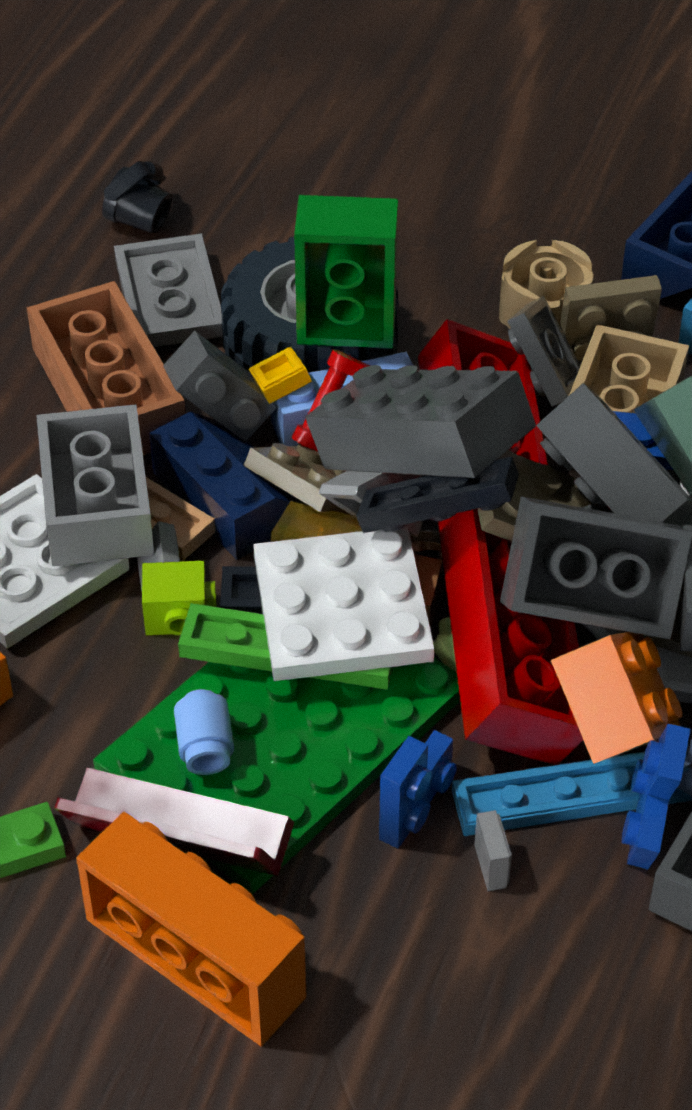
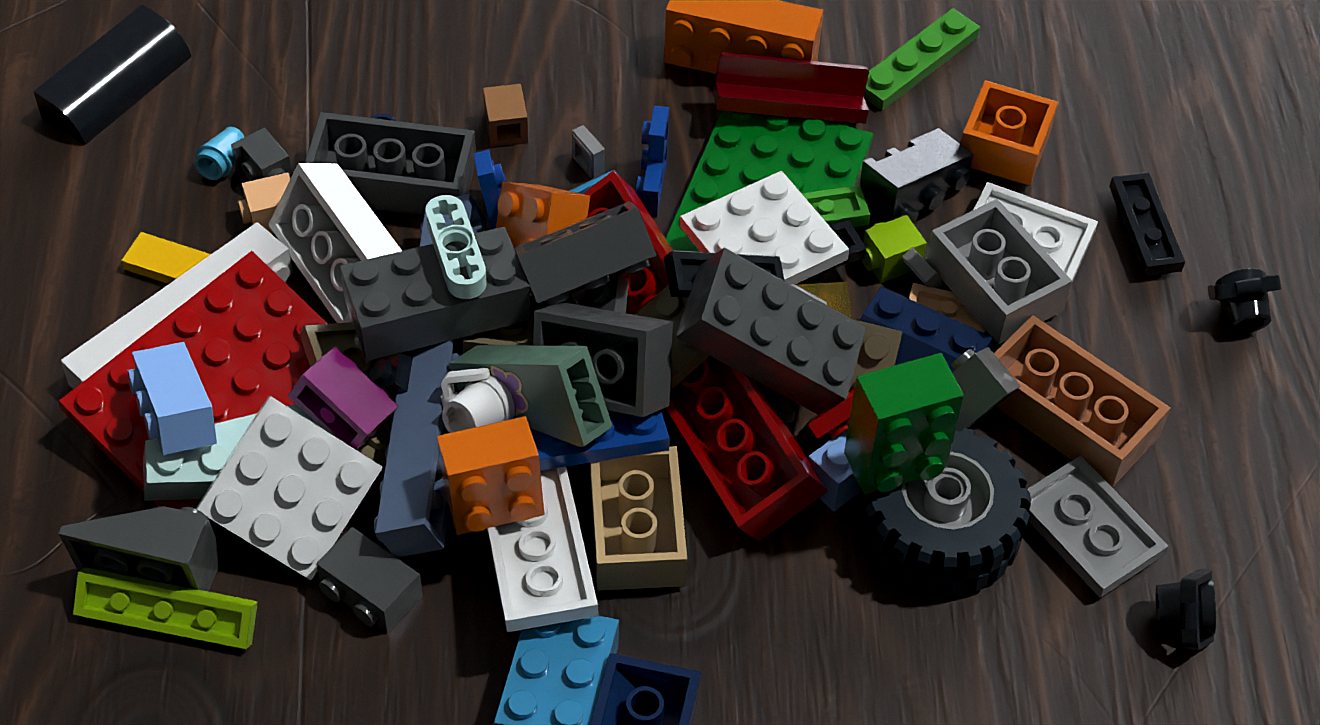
camera: 155 degrees right, 5 degrees up
light blue brick [174,689,234,775] -> none
tan brick [499,240,594,329] -> none
dark grey plate [507,296,580,407] -> none
dark tan plate [560,275,662,361] -> none
none -> medium nougat brick [483,84,528,147]
none -> black wedge [859,128,973,226]

